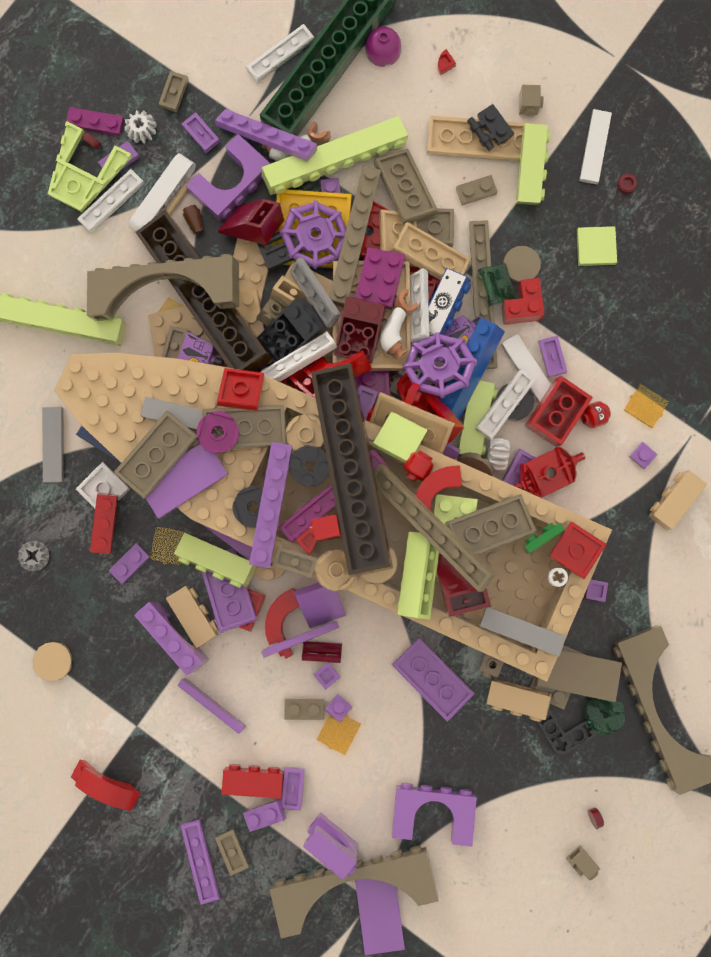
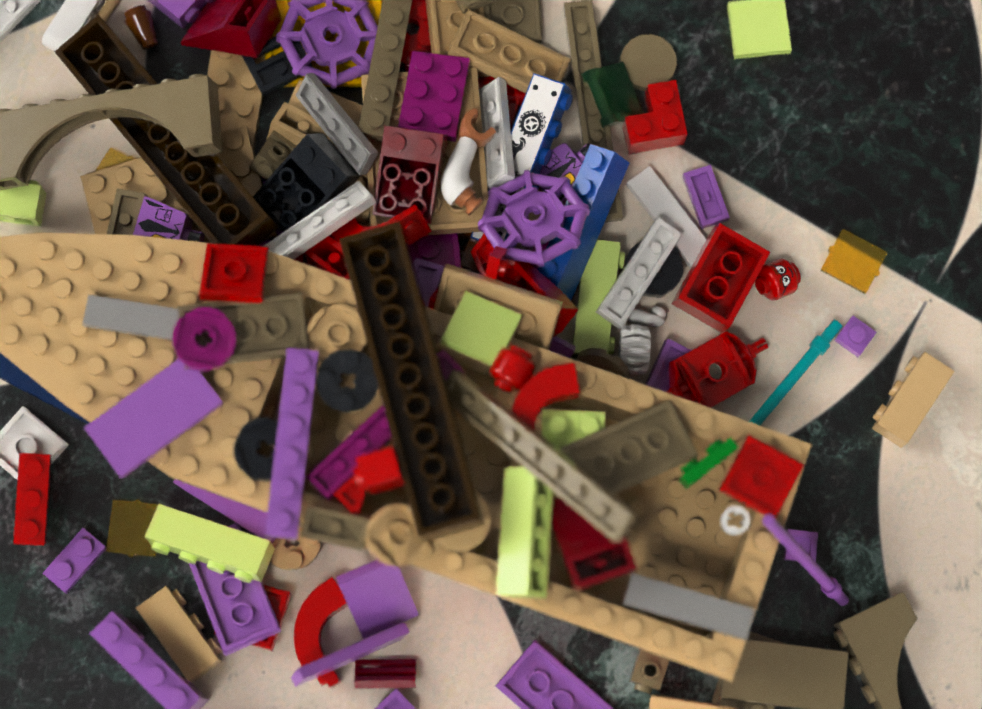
camera: 15 degrees left, 5 degrees down
dark tan tile [113,410,198,500] -> none
none -> white arm [627,306,667,327]
none -> teal bar [749,320,843,426]
none -> medium lavender bar [762,514,849,606]

